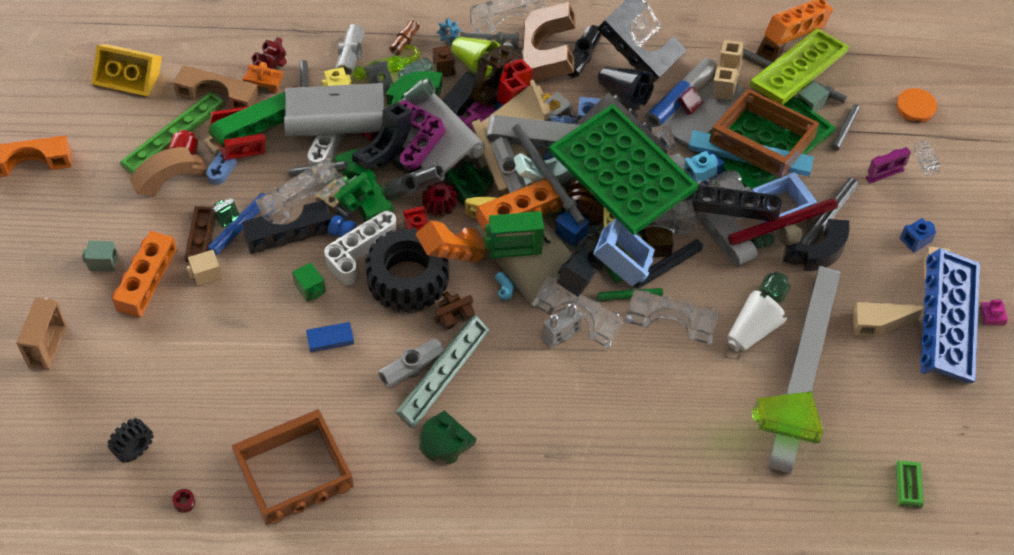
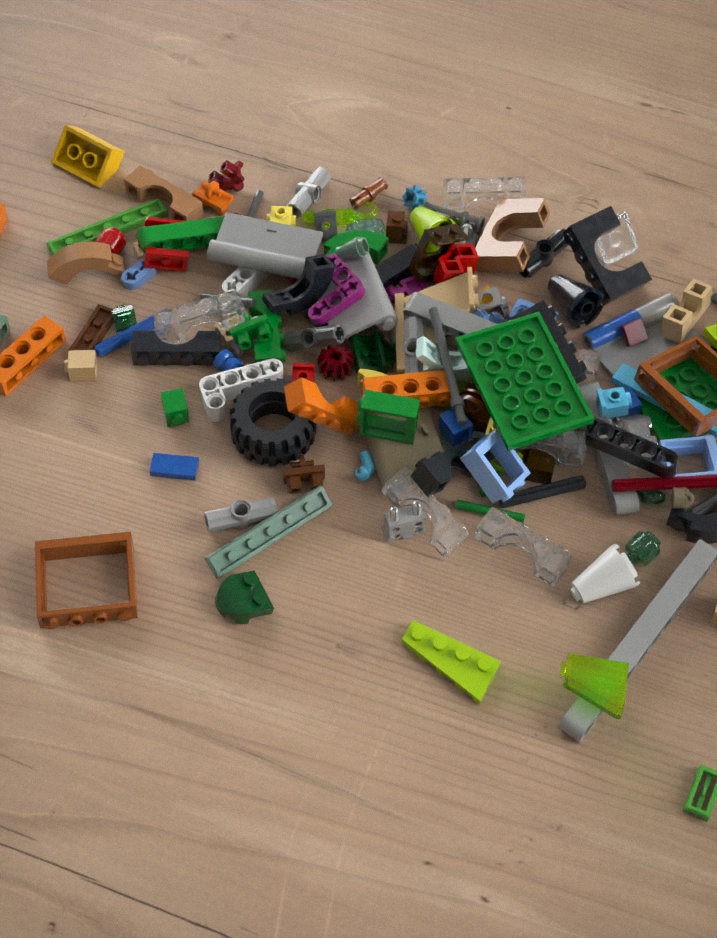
camera: 20 degrees right, 0 degrees up
none -> lime wing [401,620,501,705]

